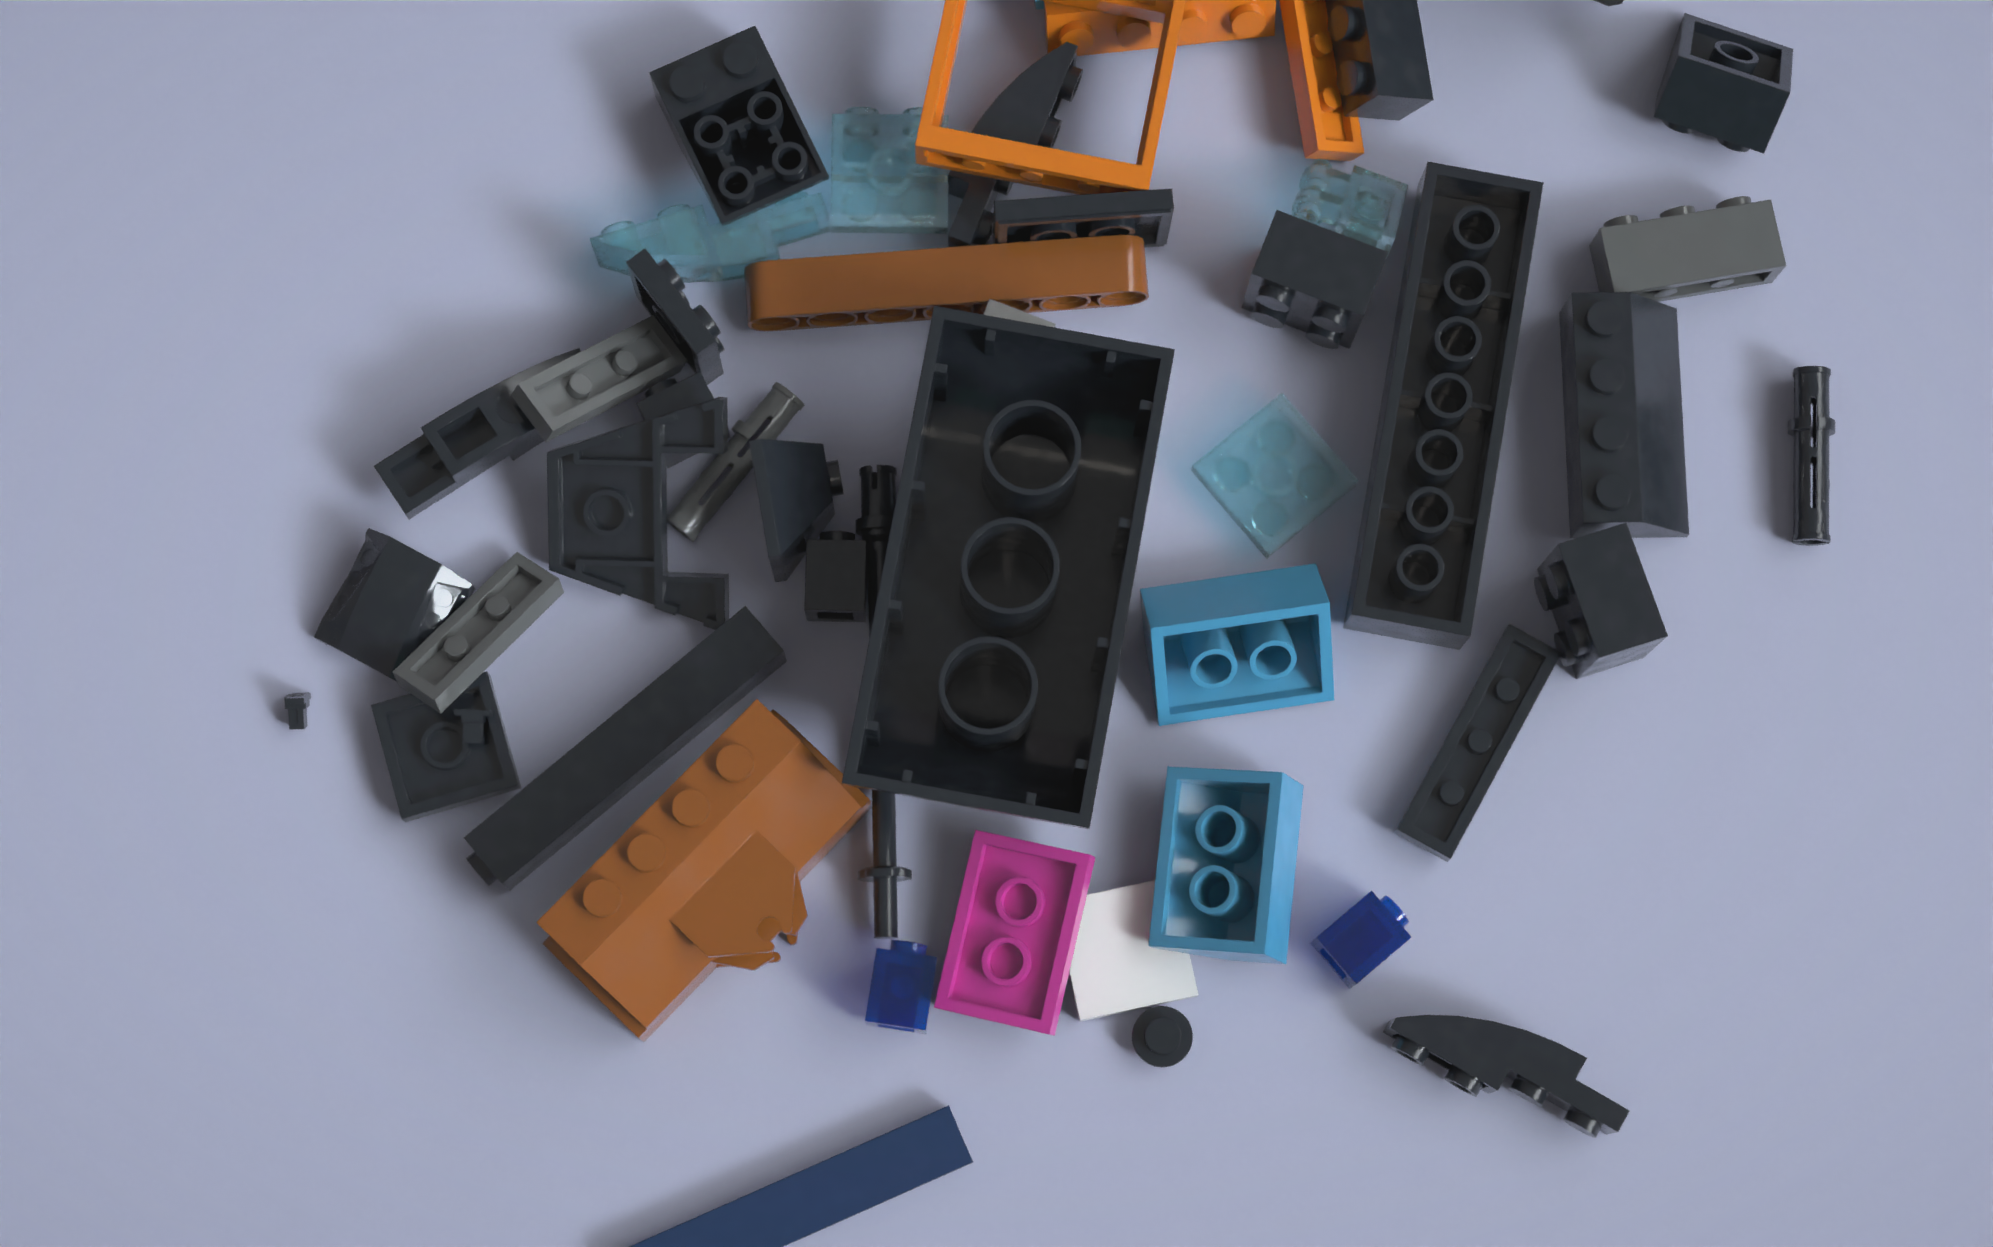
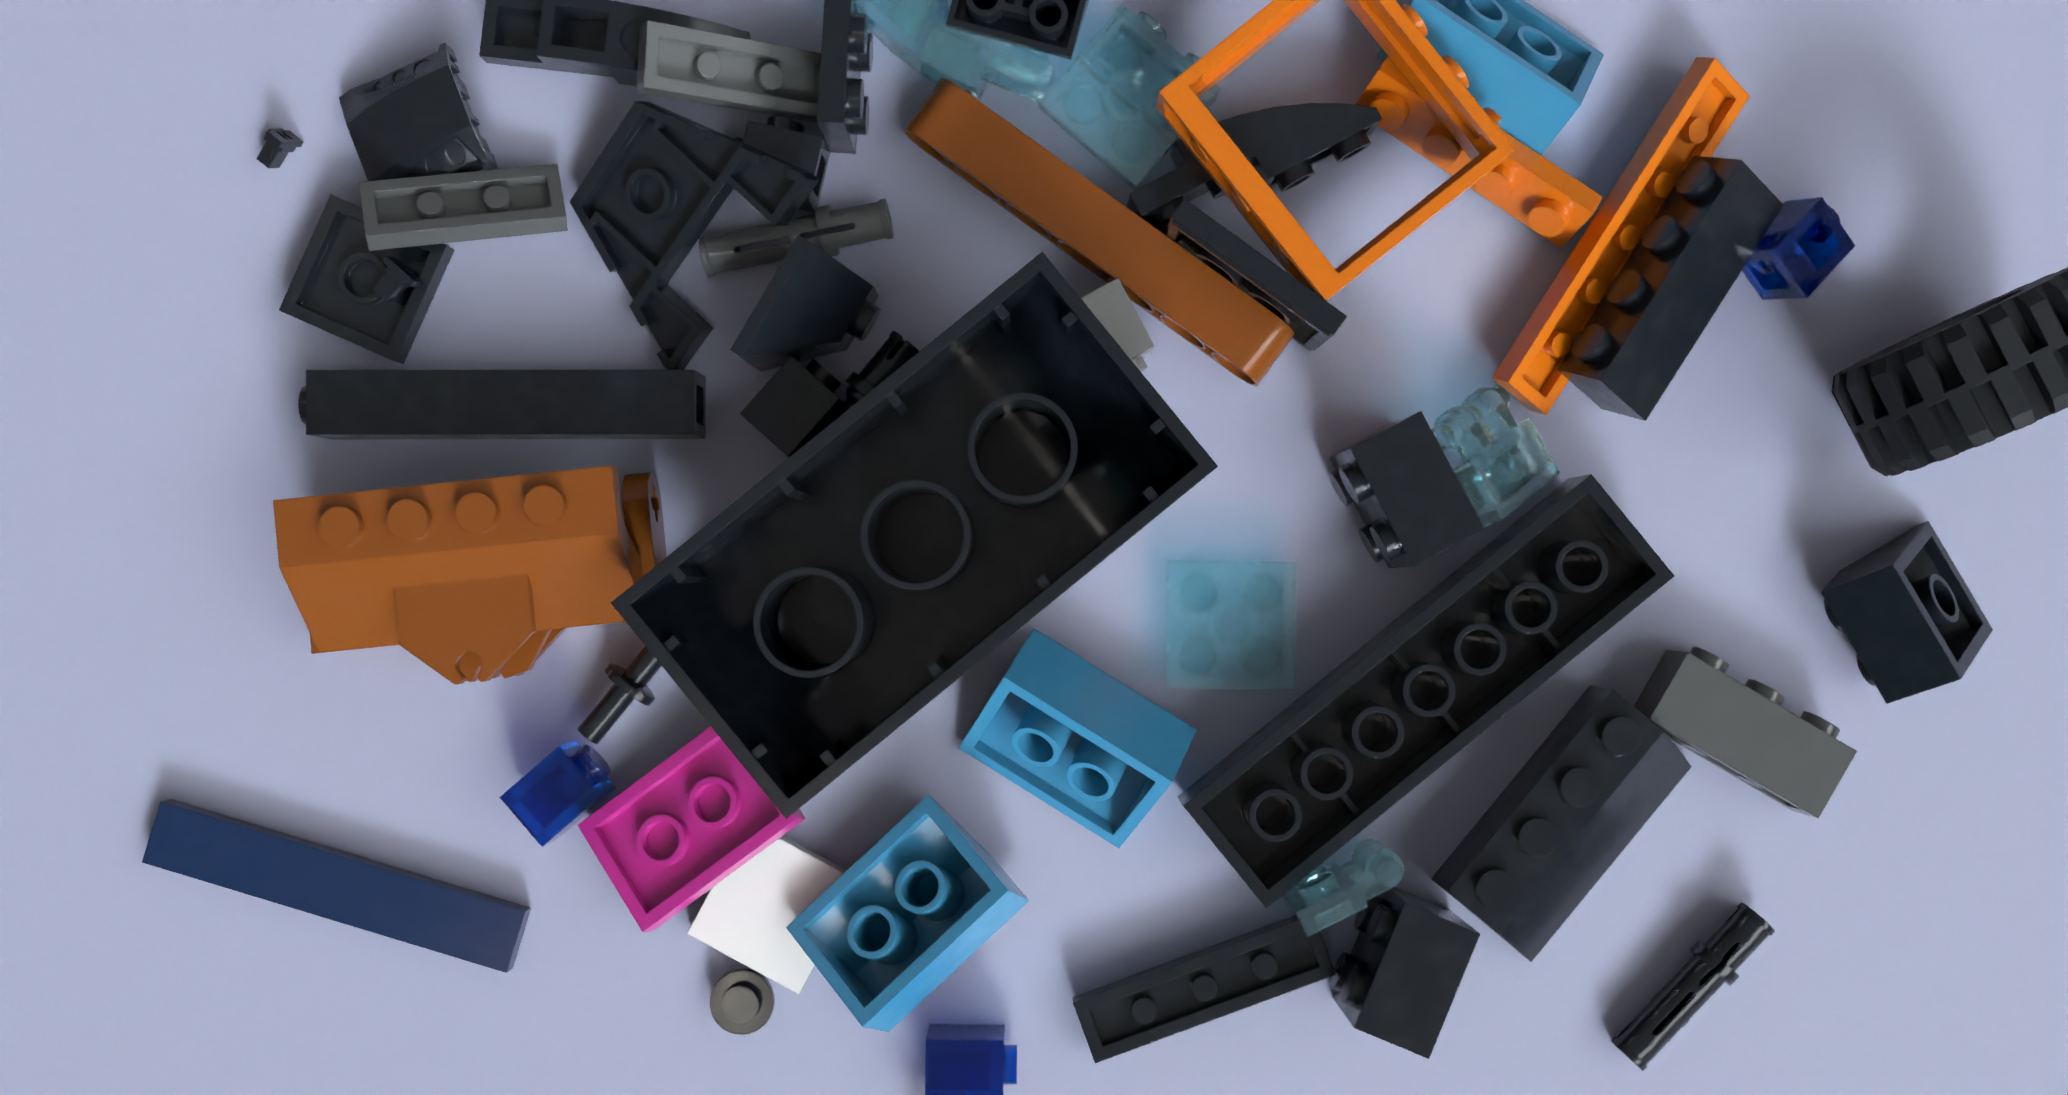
camera: 50 degrees right, 10 degrees up
none -> clear light blue plate [1281,839,1404,937]

